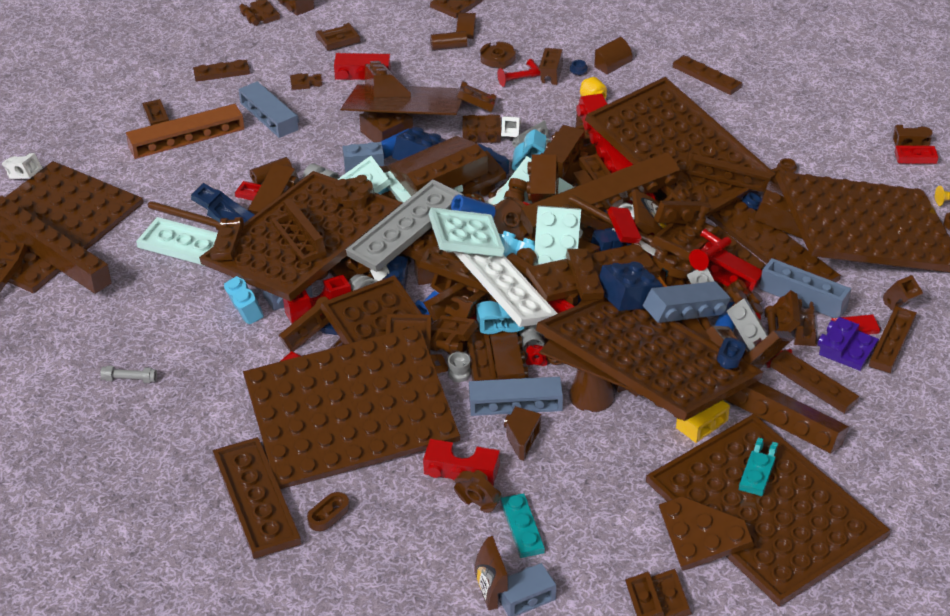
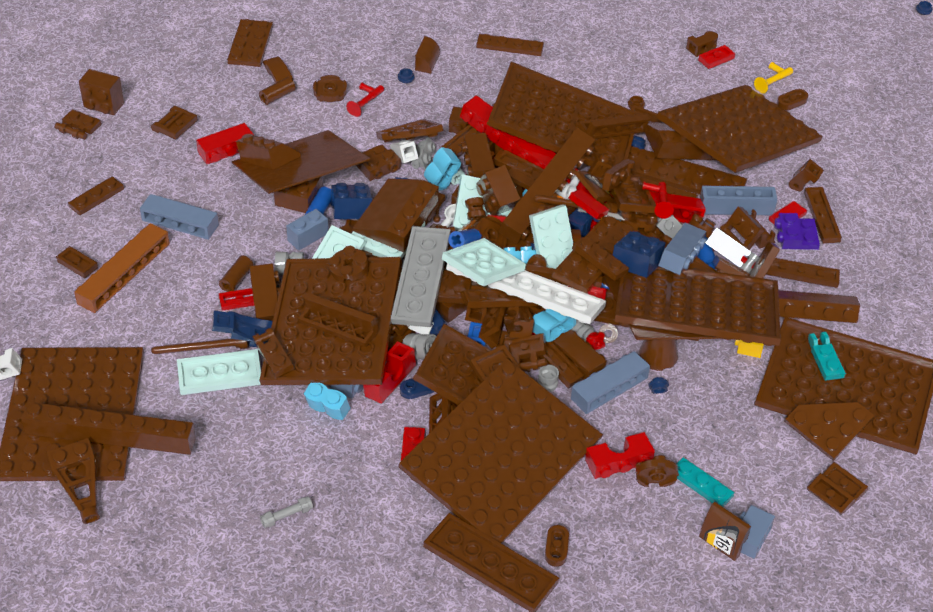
camera: 35 degrees left, 5 degrees up
reddish brown plate [279,297,329,352] -> none
reddish brown plate [290,73,323,90] -> none
reddish brown plate [457,81,497,112] -> none
reddish brown slope [504,406,541,461] -> none
reddish brown hinge [539,48,563,85] -> none
yellow head [580,77,607,99] -> none
dark blue plate [717,338,746,369] -> none
none -> reddish brown plate [376,119,443,142]
none -> dark blue plate [648,377,669,394]

